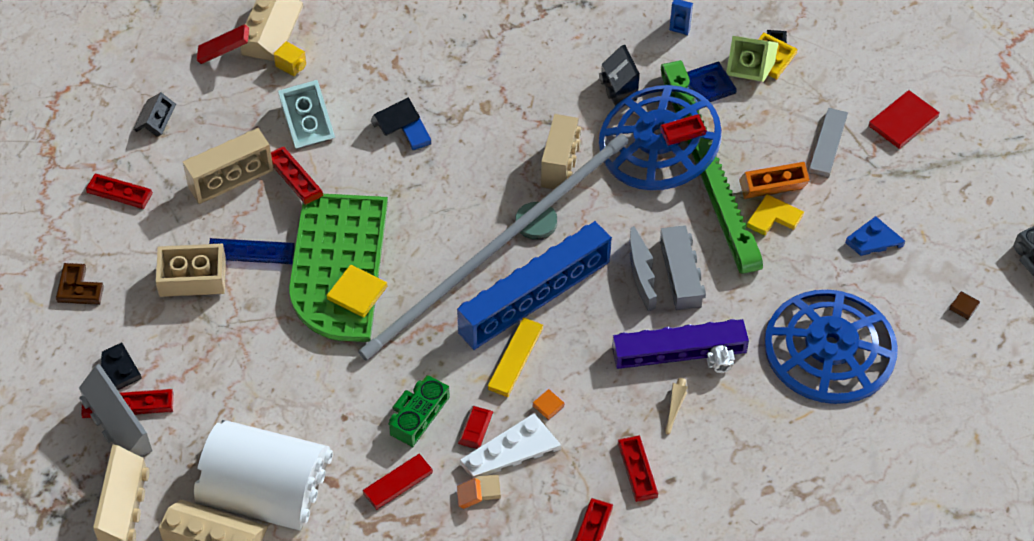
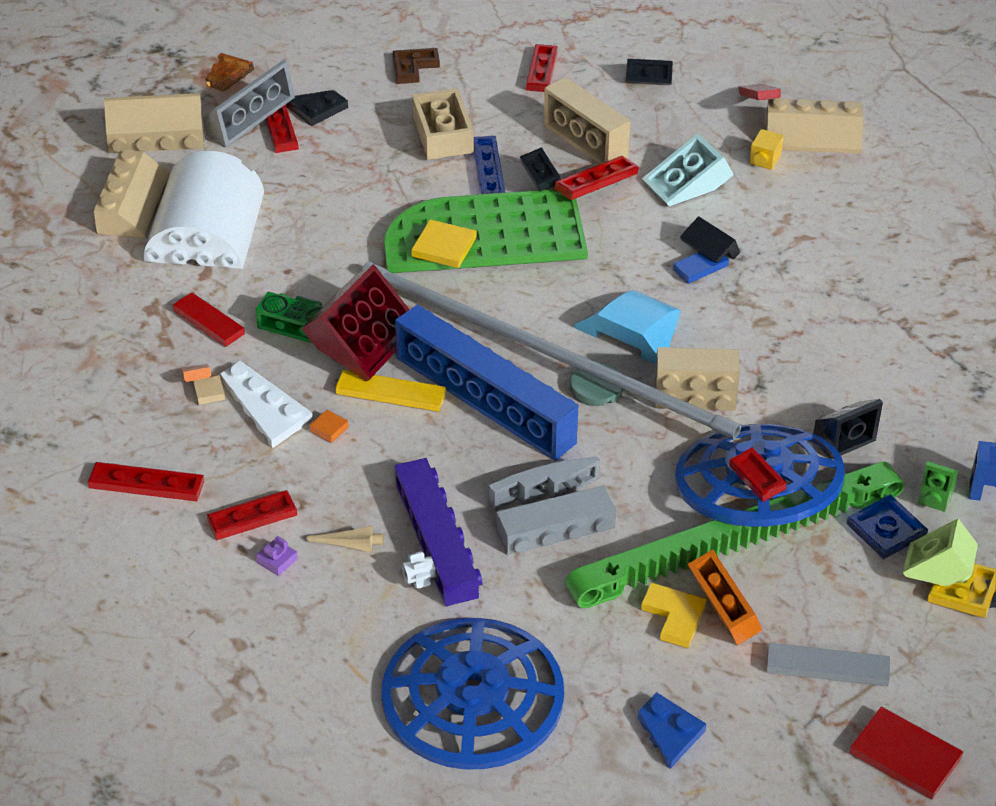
camera: 80 degrees right, 10 degrees down
red tile [458,406,494,449] -> none
none -> clear orange wing [205,53,254,92]
none -> medium lavender tile [256,536,298,576]
none -> dark red slope [301,264,410,381]
none -> black panel [520,147,561,192]
none -> medium azure wedge [574,290,681,364]
none -> bright green slope [918,461,959,512]

